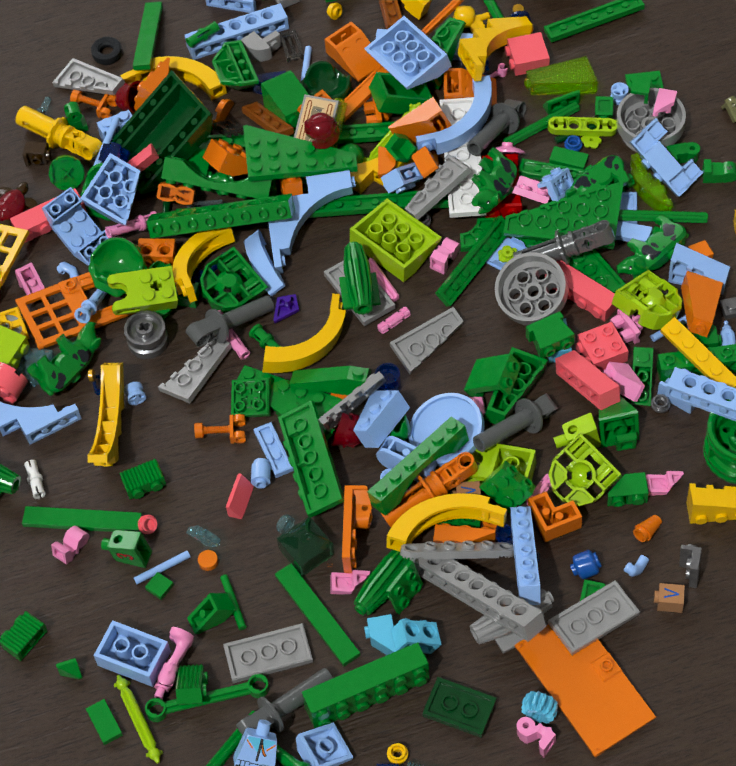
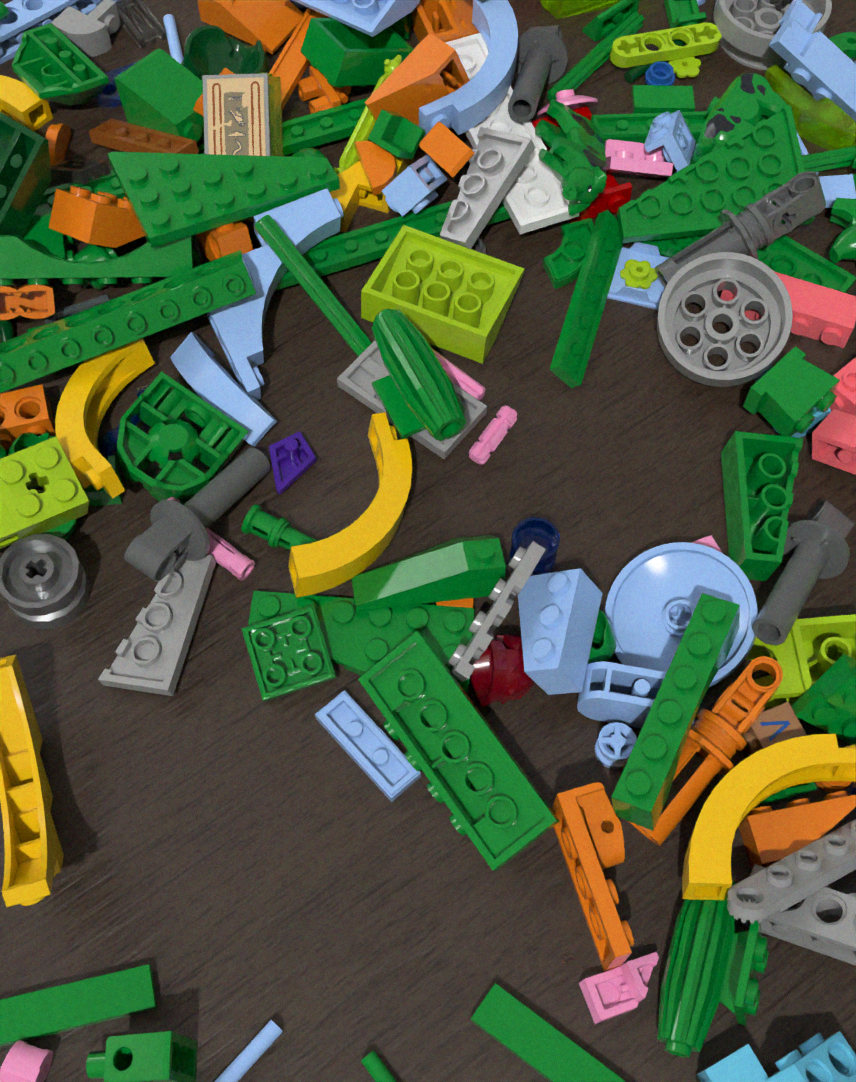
camera: 25 degrees left, 5 degrees up
green brick [119,459,166,499] -> none
light blue wheel [124,382,146,405] -> none
coral plate [138,514,157,534] -> none
clear light blue slope [186,525,221,547] -> none
orange bar [194,414,246,444] -> none
orange tile [198,550,219,571] -> none
coral slope [226,474,254,519] -> none
light blue brick [251,458,271,489] -> none
clear light blue tile [276,514,295,535] -> none
clear green piece [277,516,335,577] -> none
dark red helmet [304,113,340,149] -> none
light grey wing [390,307,464,374] -> none
bright pink leg [430,237,461,275] -> none
green panel [464,353,522,397] -> none
none -> green axle [254,215,372,357]

